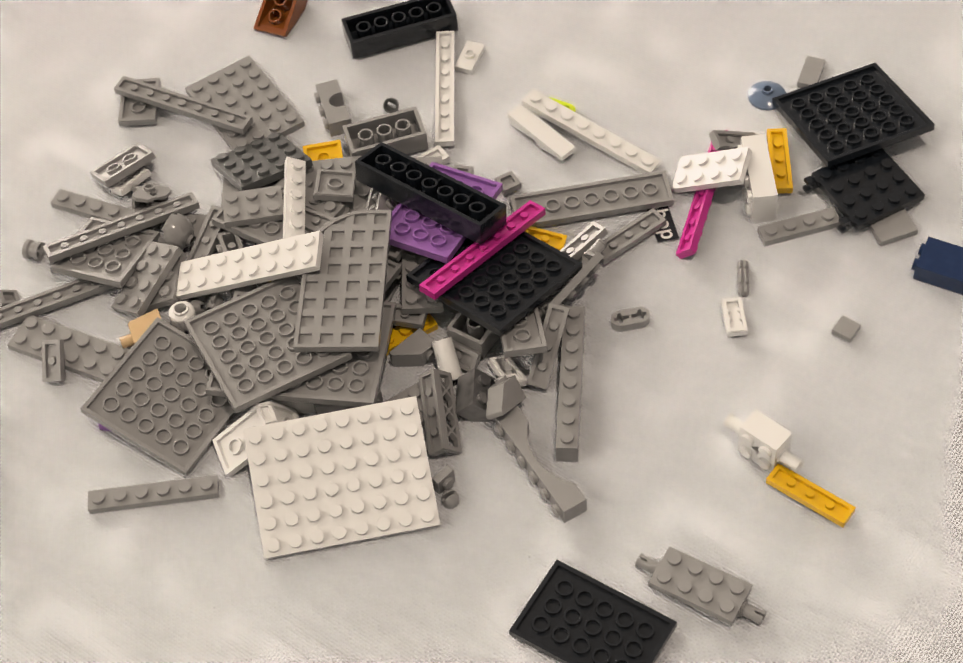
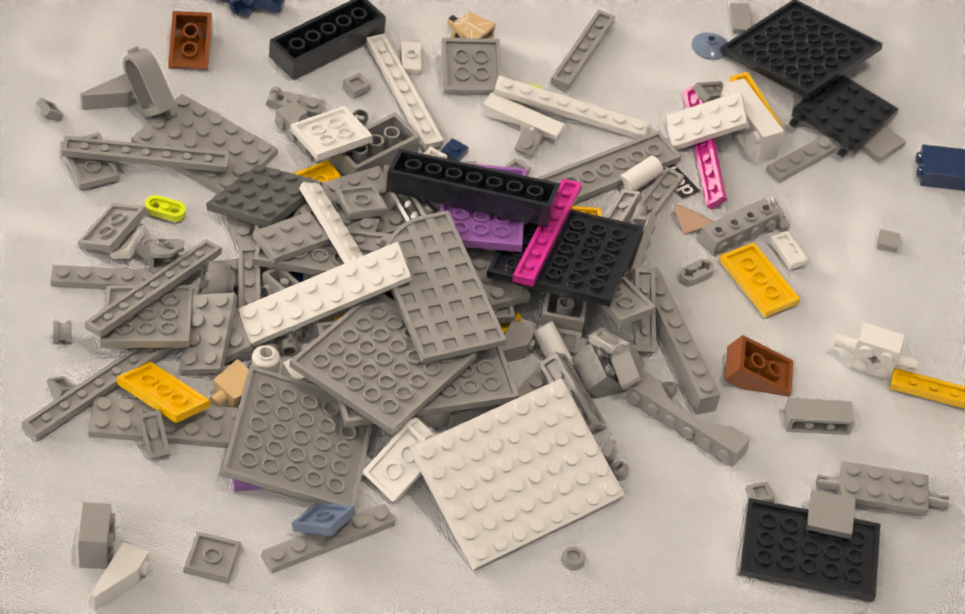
camera: 35 degrees left, 5 degrees down
none -> light grey plate [36,98,64,121]
none -> light grey slope [80,74,137,110]
none -> yellow plate [117,362,210,423]
none -> light grey window [123,46,177,118]
none -> neon yellow plate [145,195,186,222]
none -> light grey tile [183,532,241,584]
none -> light grey plate [266,86,325,117]
none -> white plate [290,106,373,161]
none -> sand blue plate [292,503,356,537]
none -> light grey plate [343,73,371,97]
none -> light grey plate [441,38,502,94]
none -> dark blue plate [441,138,469,161]
none -> tan torso [447,12,496,39]
none -> light grey bracket [514,127,544,158]
none -> light grey plate [551,9,615,90]
none -> light grey tile [561,547,585,570]
none -> white brick [621,156,664,191]
none -> light grey hinge [662,381,677,399]
none -> medium nougat slope [674,204,713,234]
none -> light grey brick [698,198,780,256]
none -> yellow plate [719,242,800,317]
none -> dark orange slope [725,335,793,397]
none -> light grey tile [745,482,775,503]
none -> light grey brick [784,398,854,435]
none -> light grey tile [806,490,856,539]

